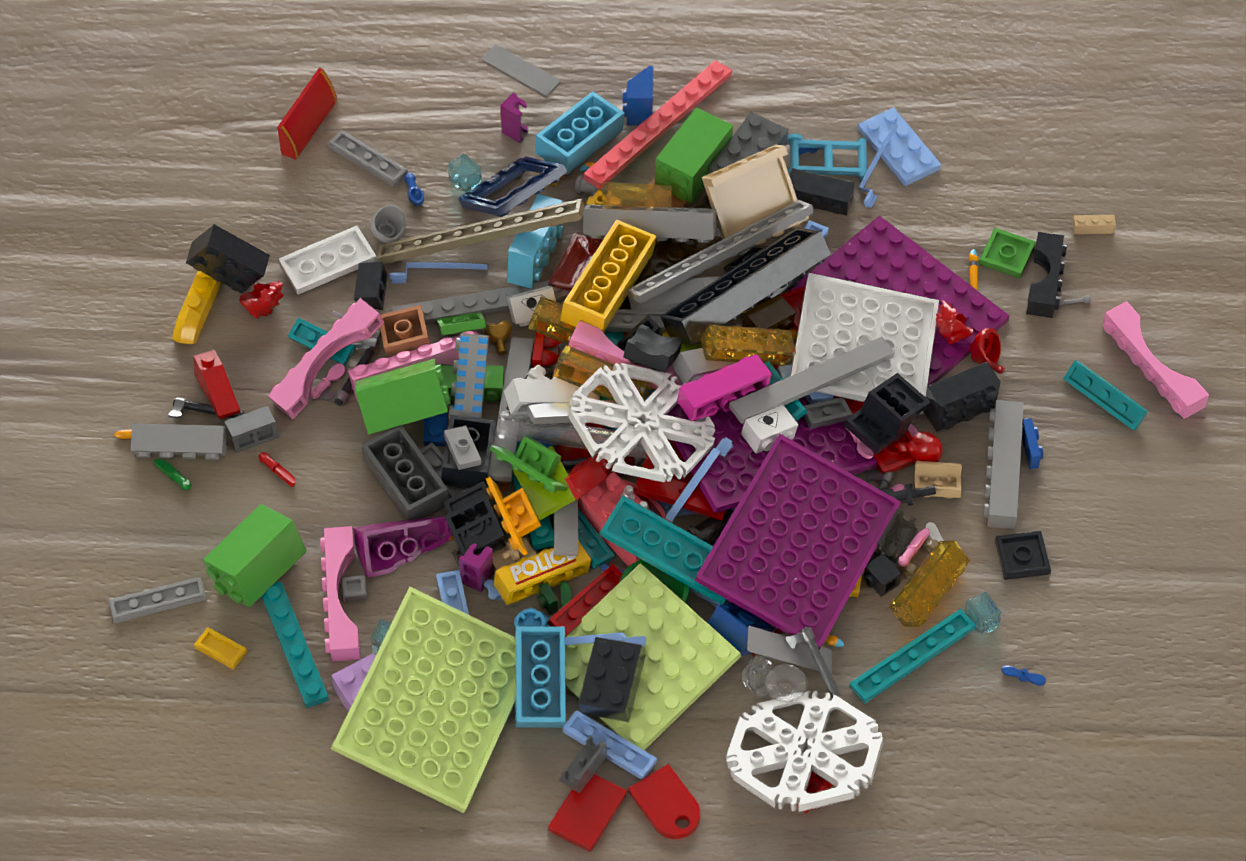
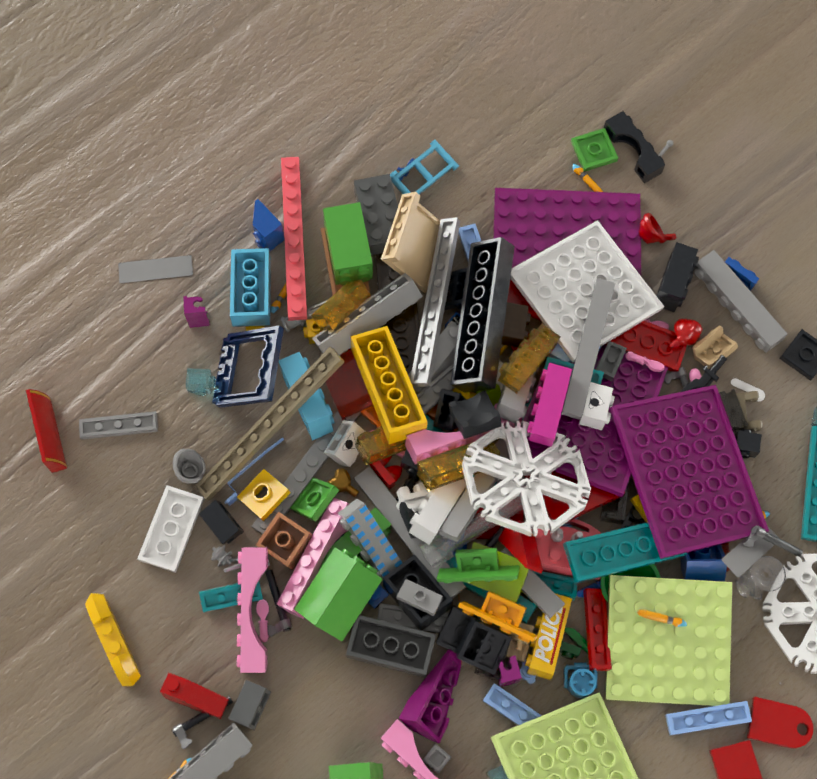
camera: 45 degrees left, 15 degrees up
black brick [186,224,270,293] -> none
red hair [239,281,284,319] -> none
red piece [258,452,296,487] -> none
blue piece [405,173,424,206] -> none
medium azure brick [515,626,565,728] -> none
dark grey hinge [559,736,607,793] -> none
light blue piece [565,633,646,649] -> none
black brick [578,637,646,722] -> none
light blue piece [665,437,733,522] -> none
black brick [790,168,855,216] -> none
black bracket [844,373,931,455] -> none
light blue plate [858,107,941,186] -> none
light blue piece [859,122,898,208] -> none
clear yellow brick [889,540,970,627] -> none
bright pink piece [898,528,930,567] -> none
red hair [935,300,974,345] -> none
teal plate [1063,360,1149,430] -> none
tan piece [1072,215,1116,235] -> none
bright pink arch [1103,301,1209,419] -> none
none -> light grey wheel [211,545,232,567]
none -> yellow piece [237,469,291,521]
none -> light orange piece [637,610,687,627]

